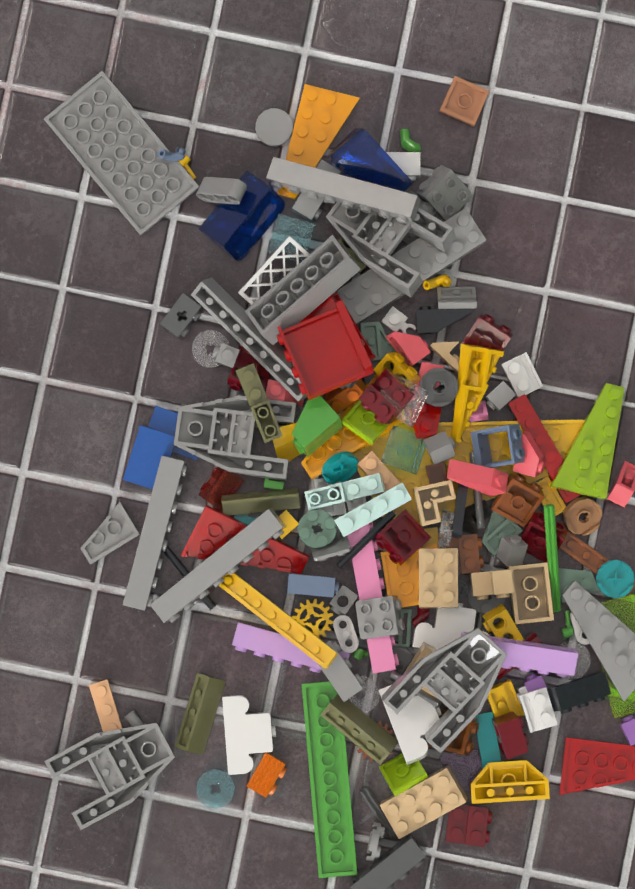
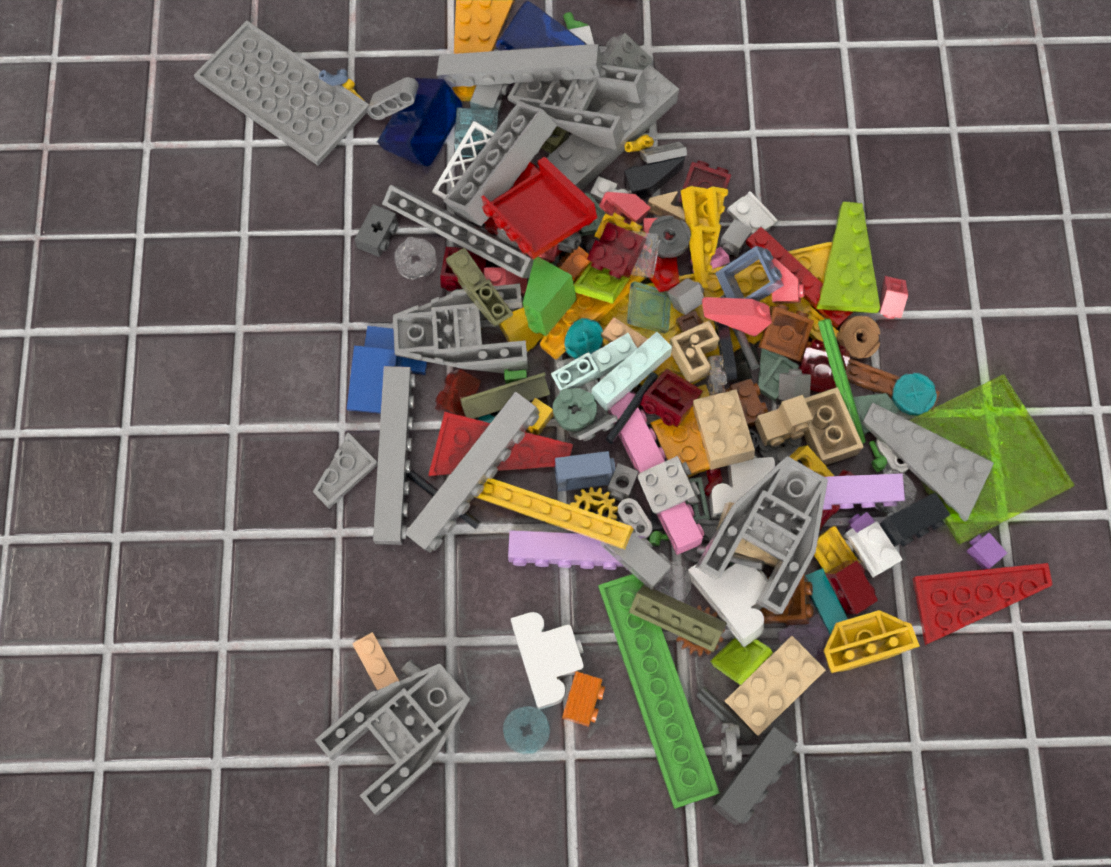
camera: 10 degrees left, 15 degrees down
olive panel [175,673,225,755] -> none
light grey brick [212,343,240,368] -> none
light grey tile [255,108,293,147] -> none
dark red plate [445,804,492,847] -> none

